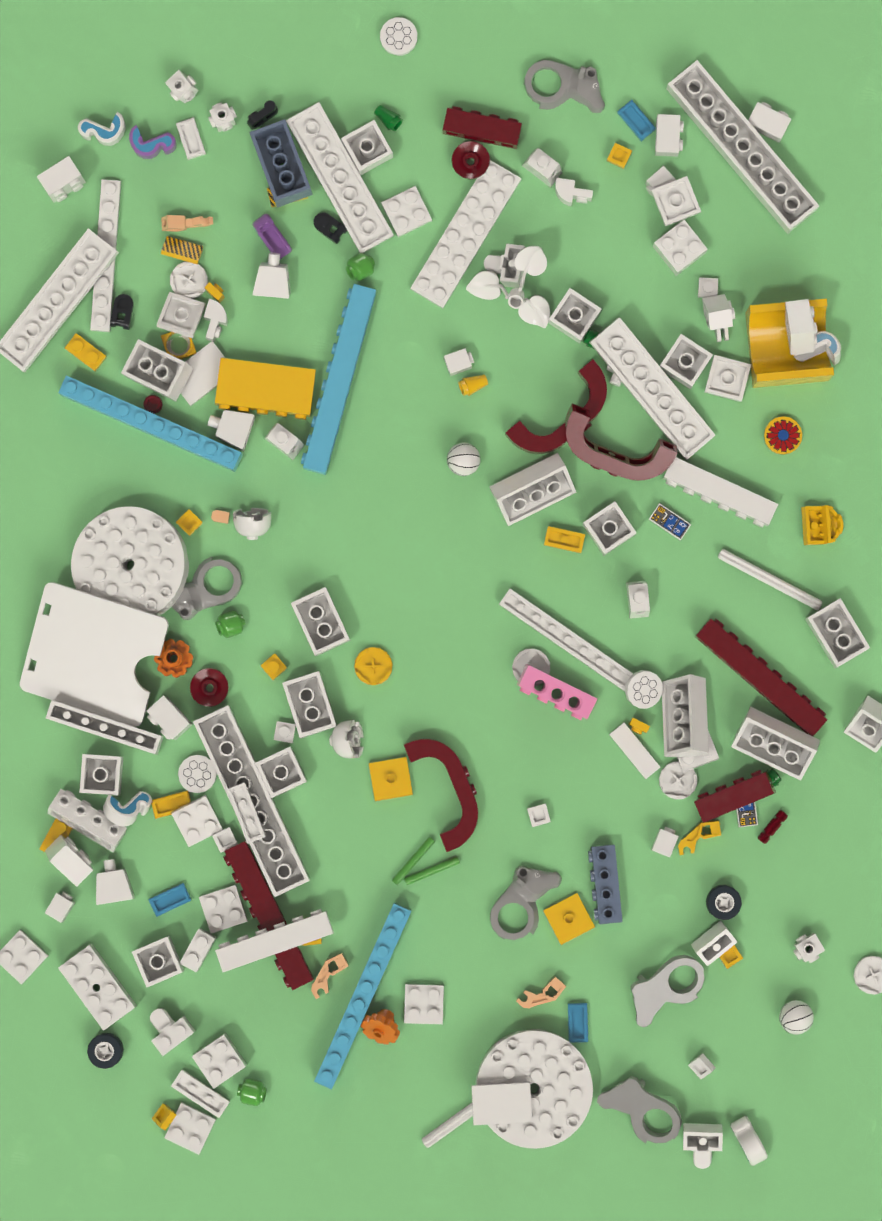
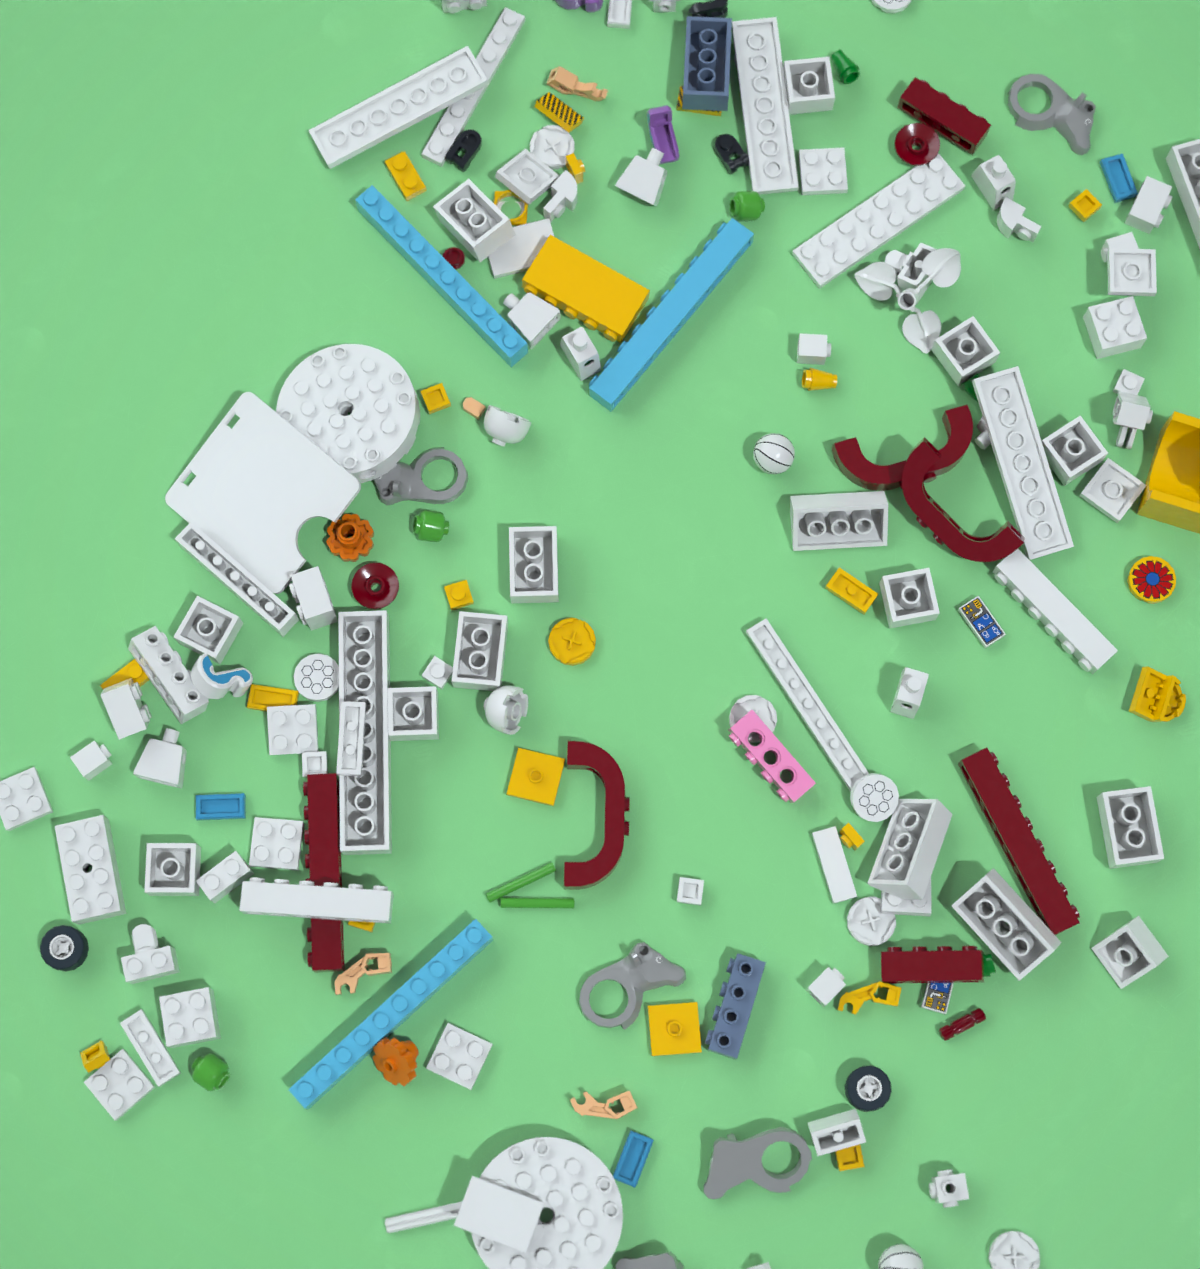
camera: 20 degrees right, 10 degrees down
white axle [718,549,822,610] -> none

